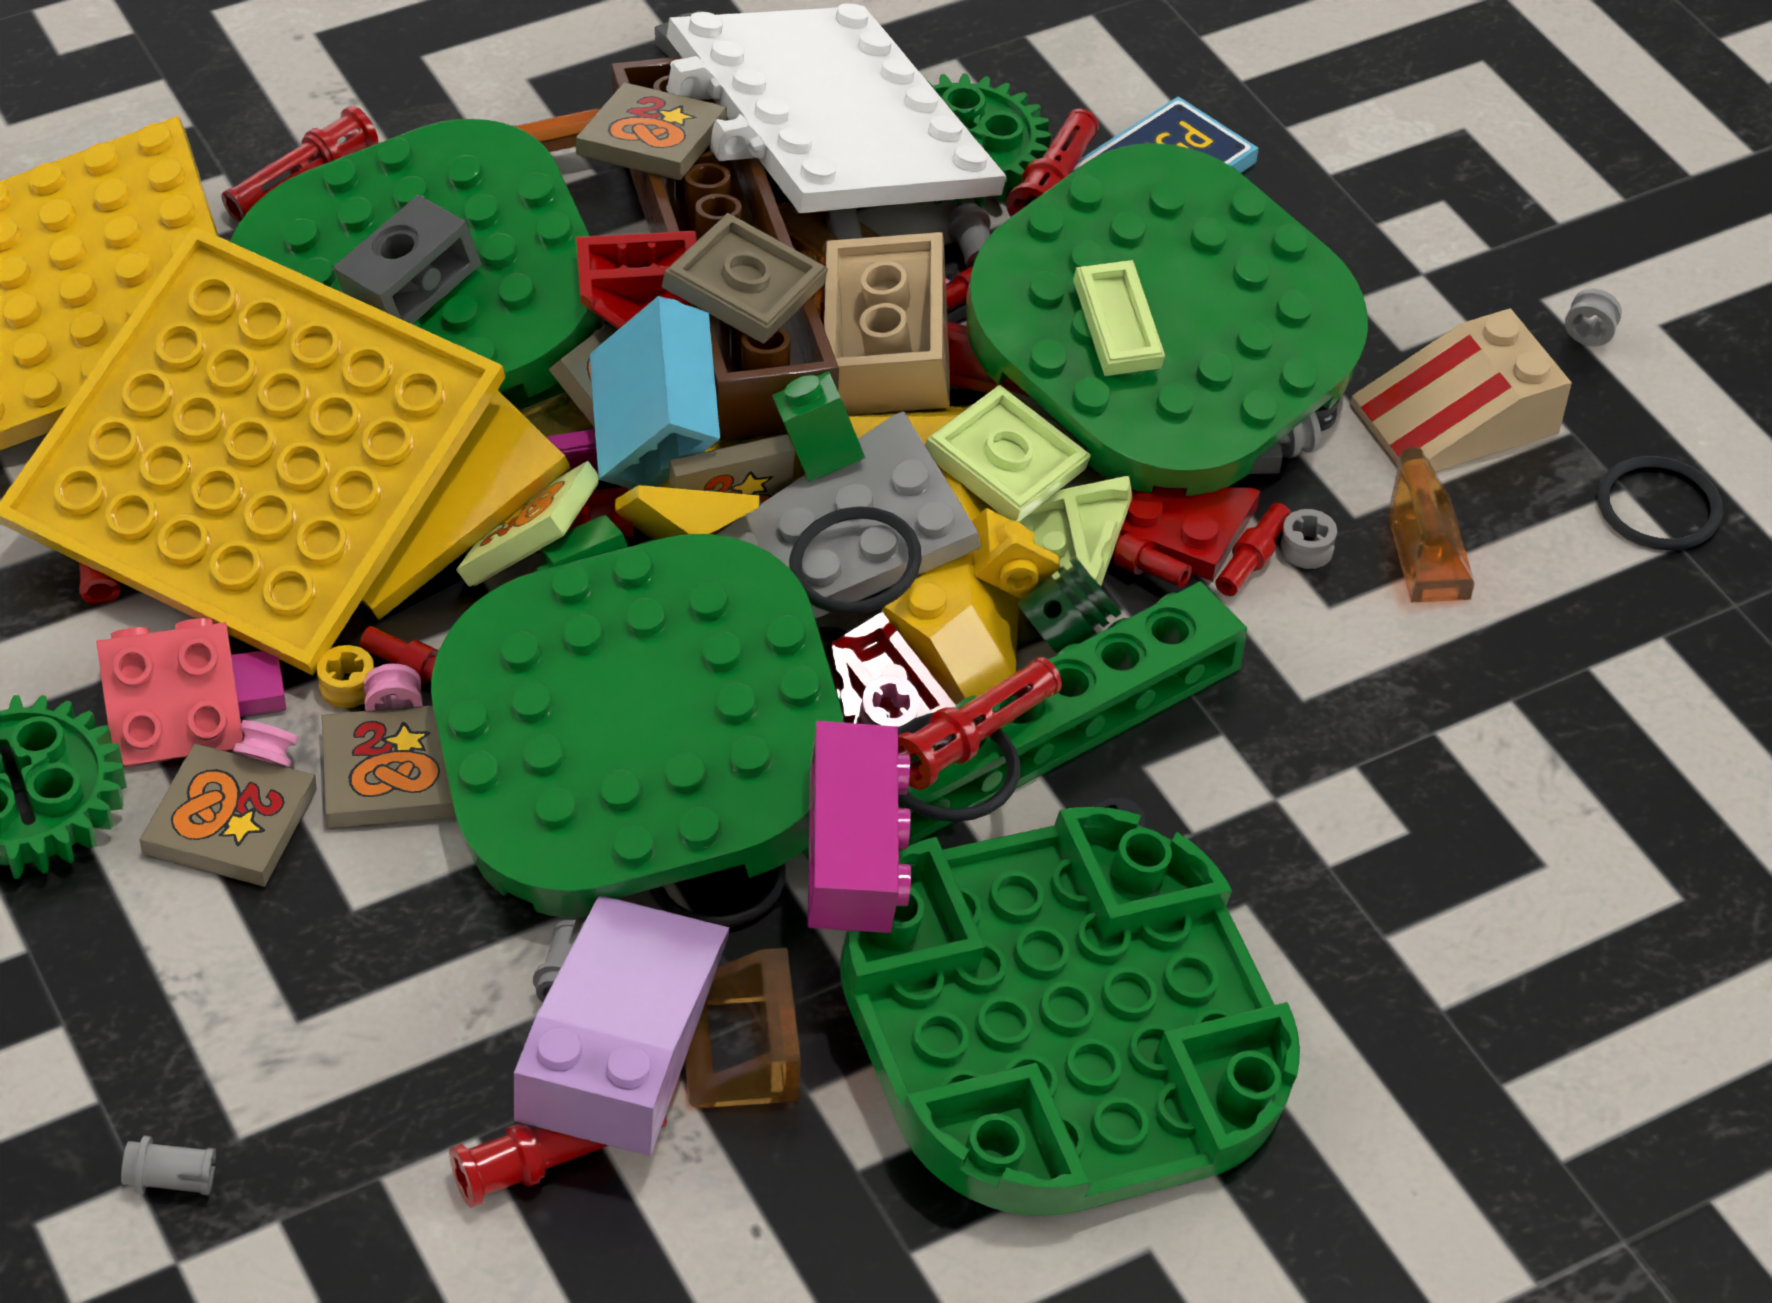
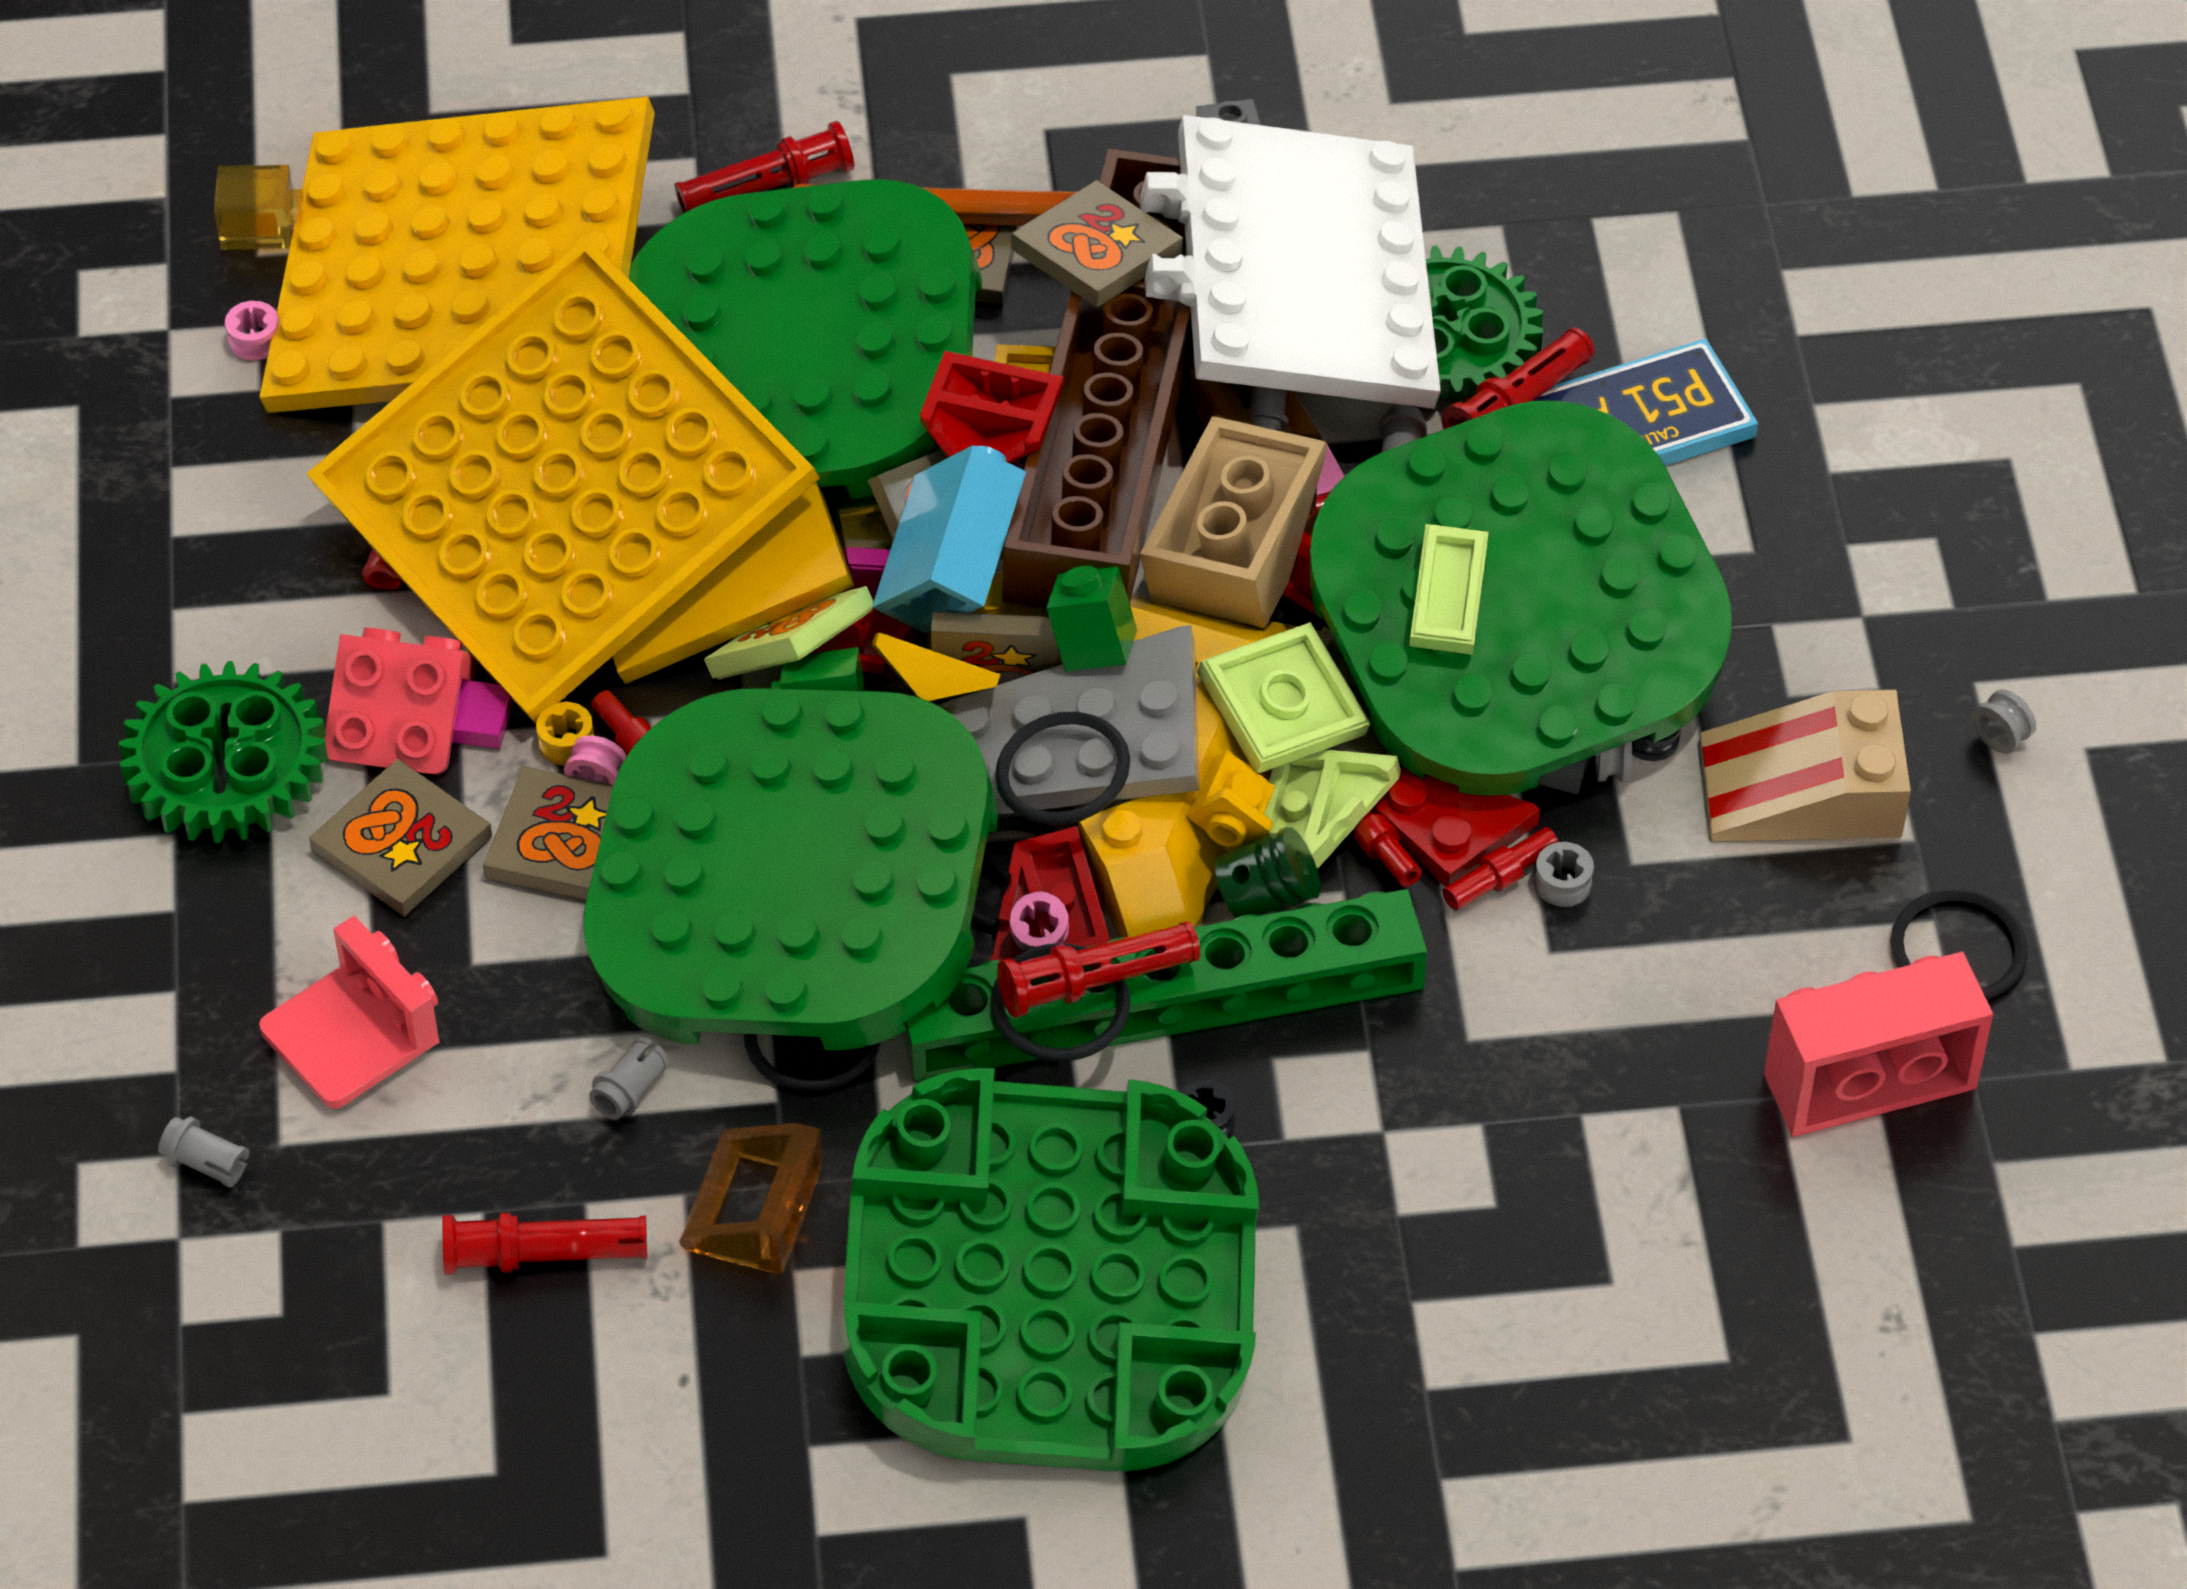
camera: 25 degrees right, 5 degrees up
bright pink bush [233,720,298,768] -> none
dark grey brick [332,195,482,324] -> none
lavender slope [514,896,729,1156] -> none
dark tan tile [662,213,828,344] -> none
dark pink brick [808,721,911,933] -> none
clear orange tile [1388,447,1475,603] -> none
none -> coral bracket [259,915,439,1109]
none -> coral brick [1764,951,1993,1137]

